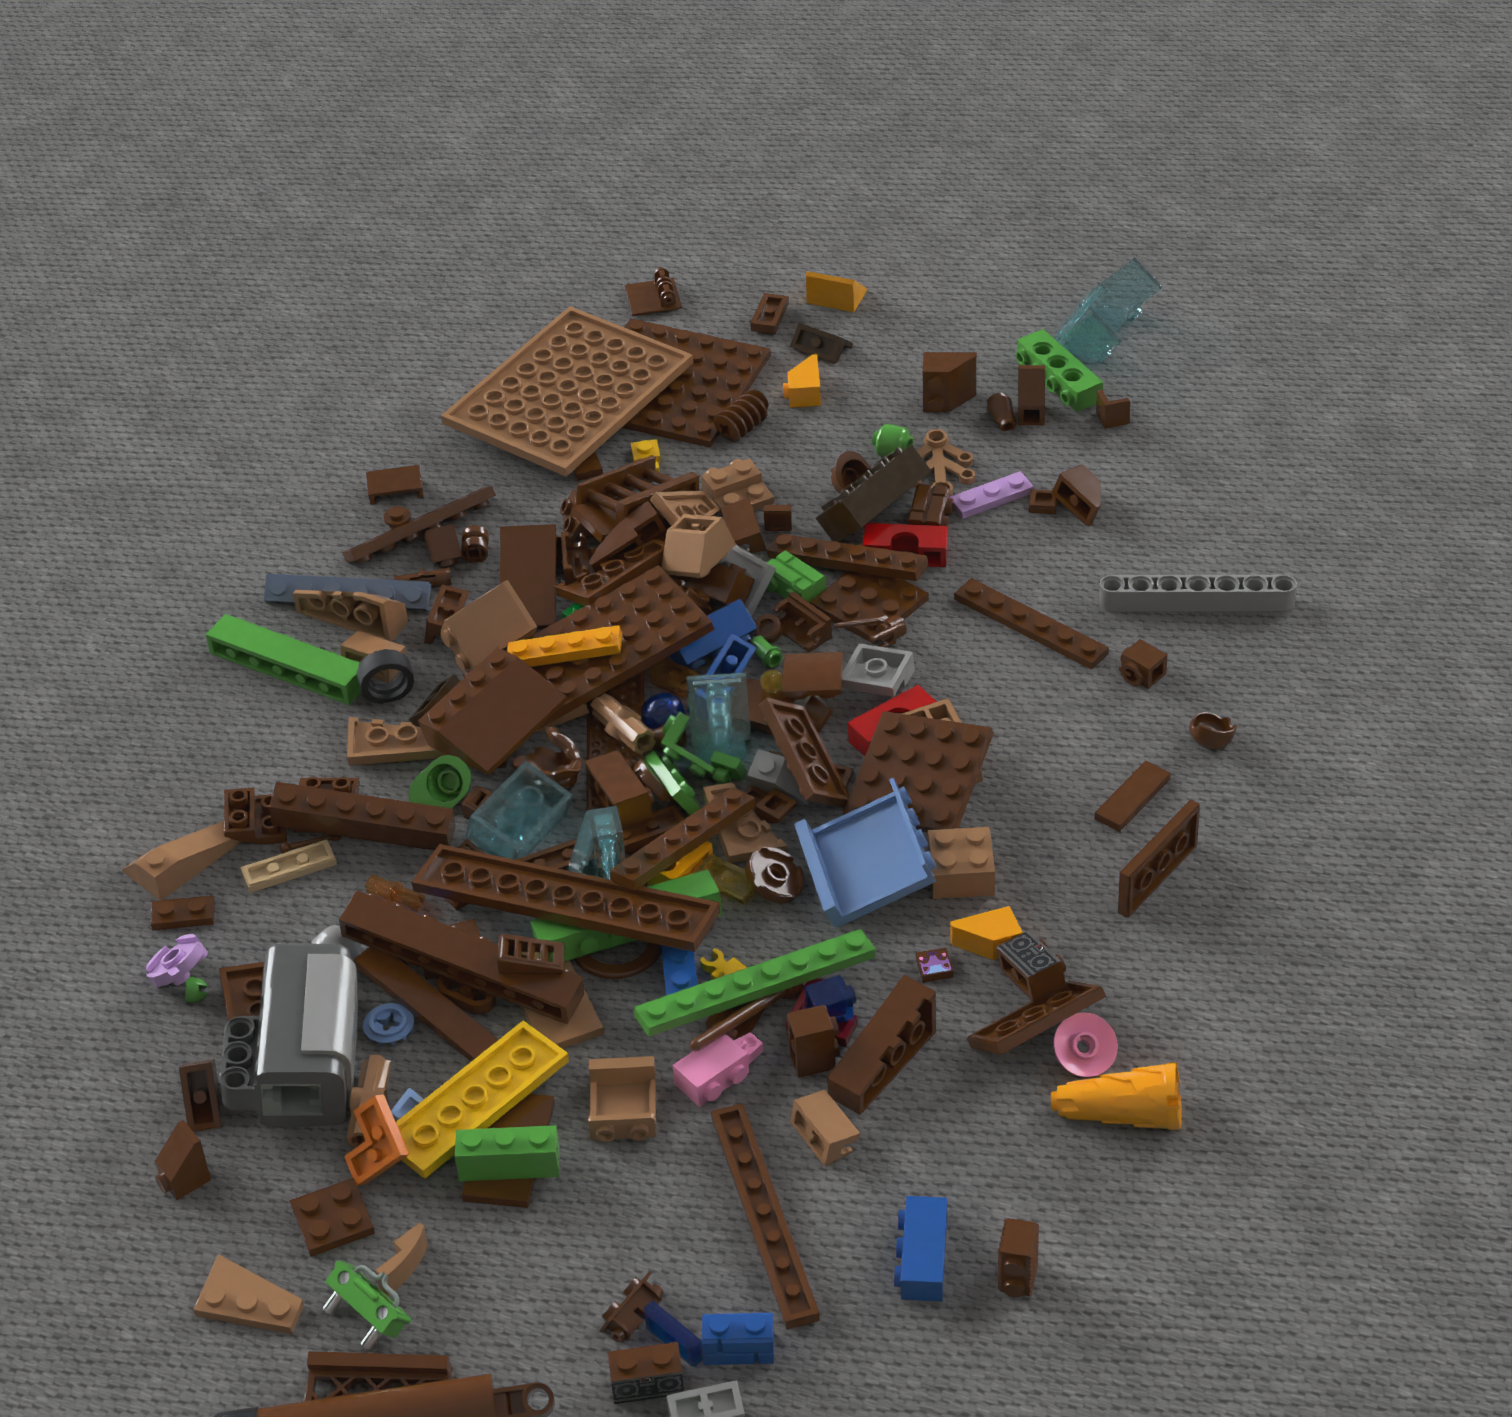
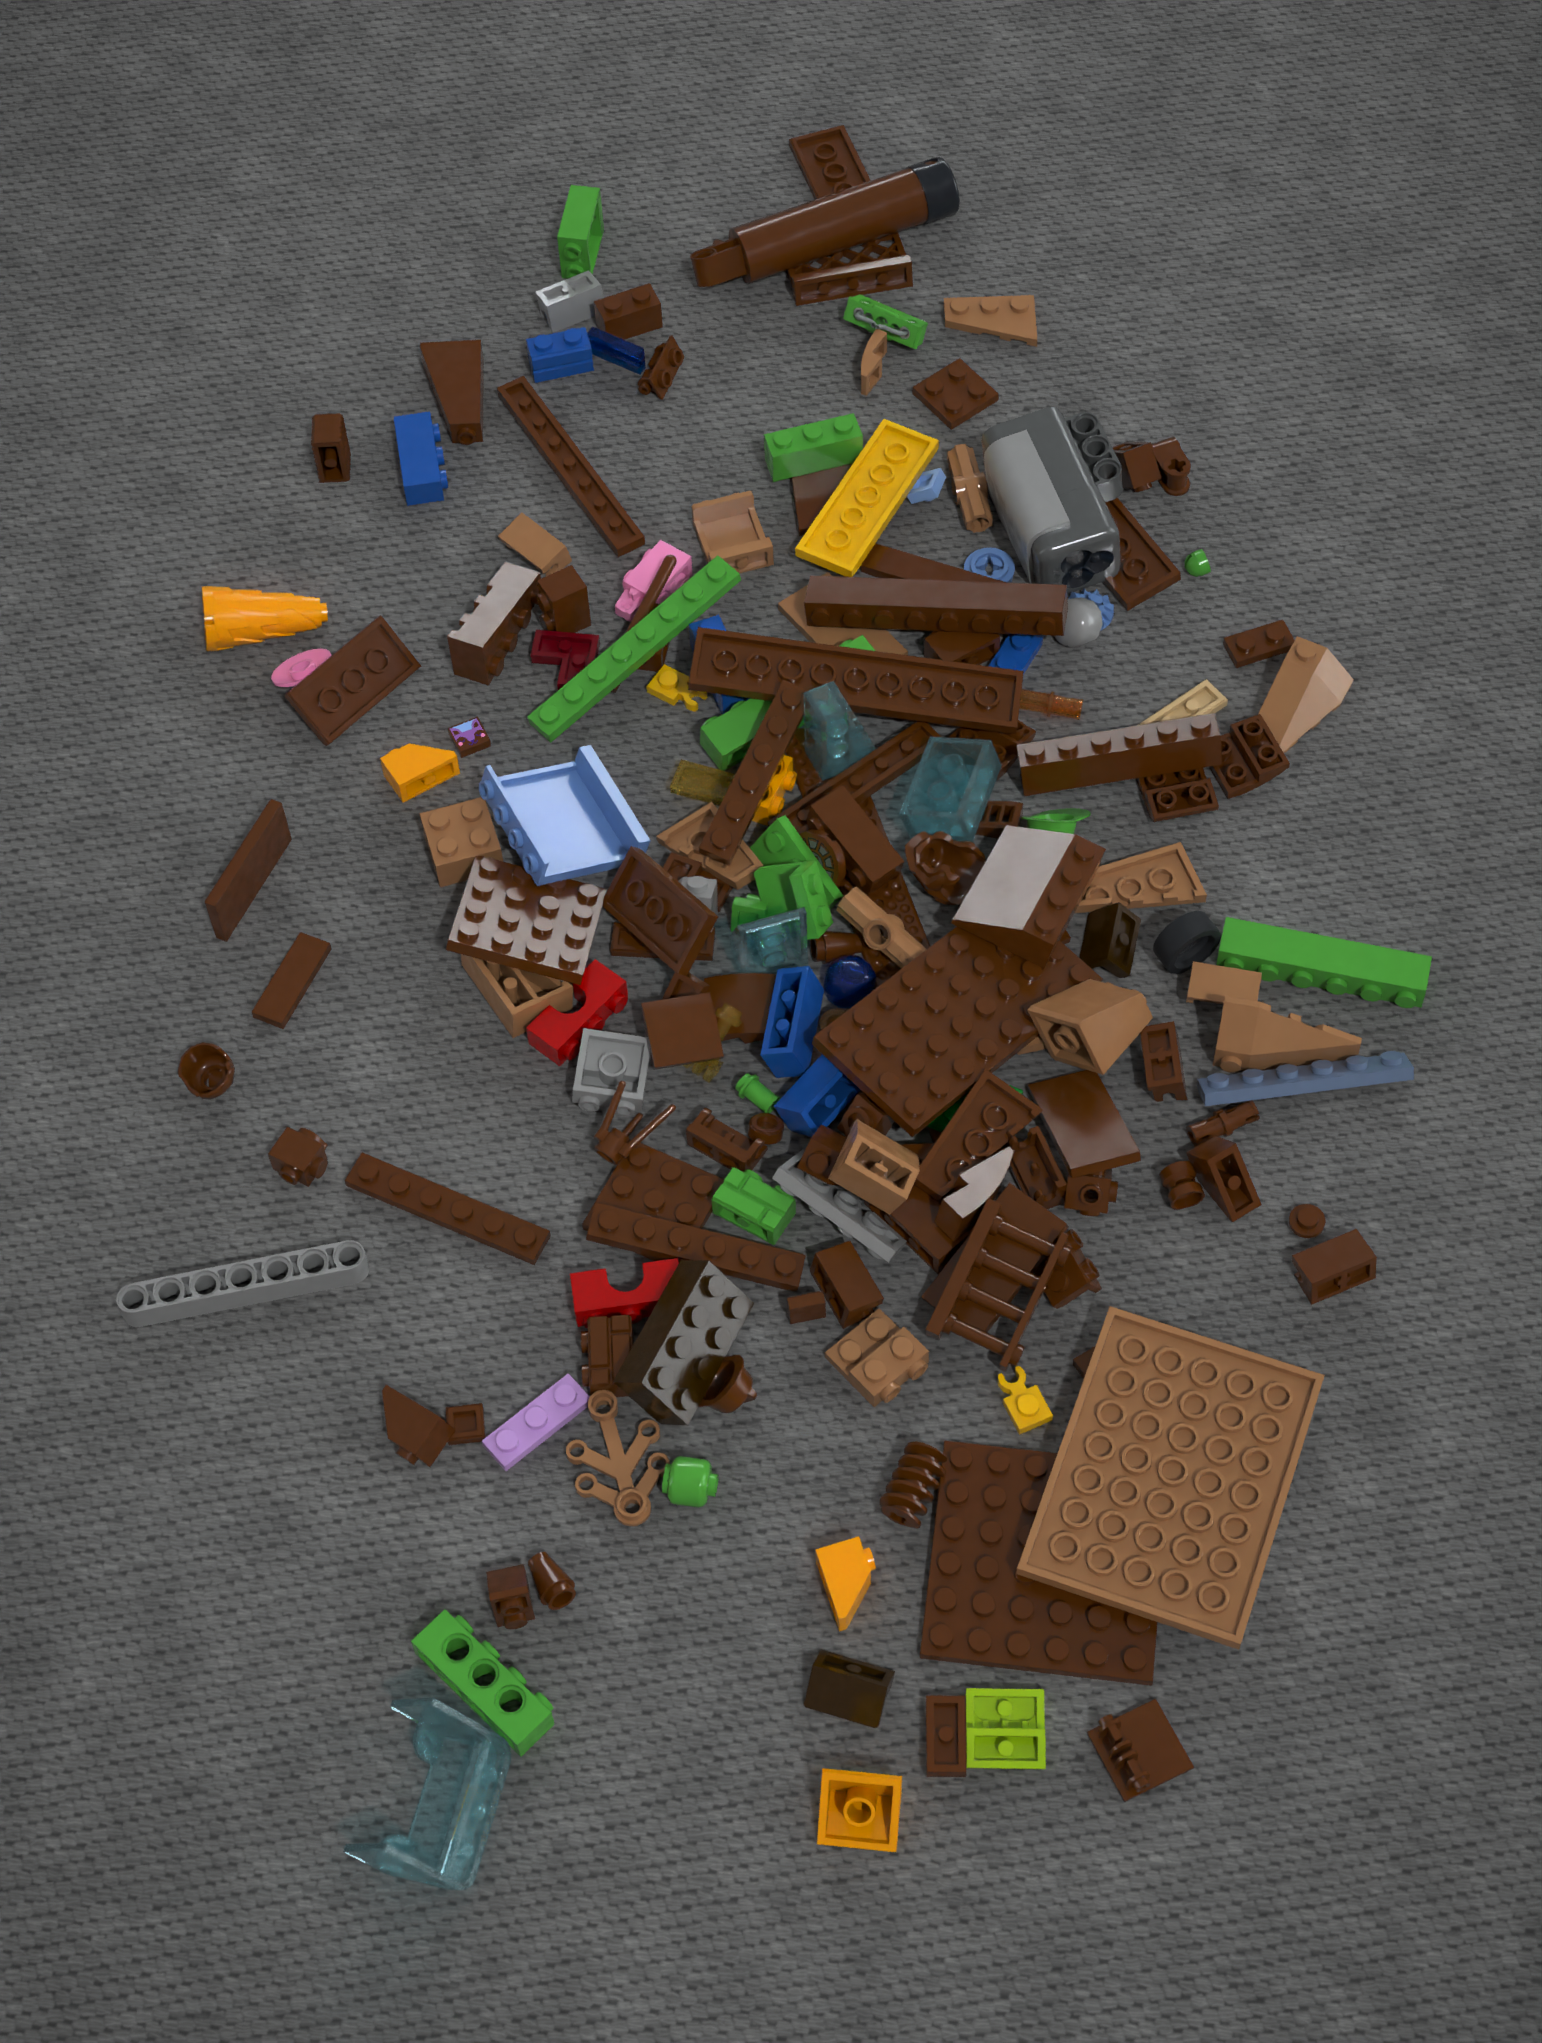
camera: 165 degrees right, 15 degrees up
lavender plate [146,934,208,987] -> none
reddish brown slope [155,1120,211,1200] -> none
reddish brown plate [342,486,496,564] -> none
orange plate [344,1095,409,1186] -> none
reddish brown slope [497,934,564,973] -> none
light orange plate [507,625,622,667] -> none
medium nougat wing [650,491,721,526] -> none
reddish brown plate [745,847,805,903] -> none
clear blue brick [805,975,857,1024] -> none
reddish brown slope [922,352,977,413] -> none
brick [996,931,1066,1002] -> none
reddish brown panel [1096,390,1131,429] -> none
none -> reddish brown slope [420,340,484,445]
none -> lime slope [966,1688,1046,1769]
none -> reddish brown piece [1152,436,1191,496]

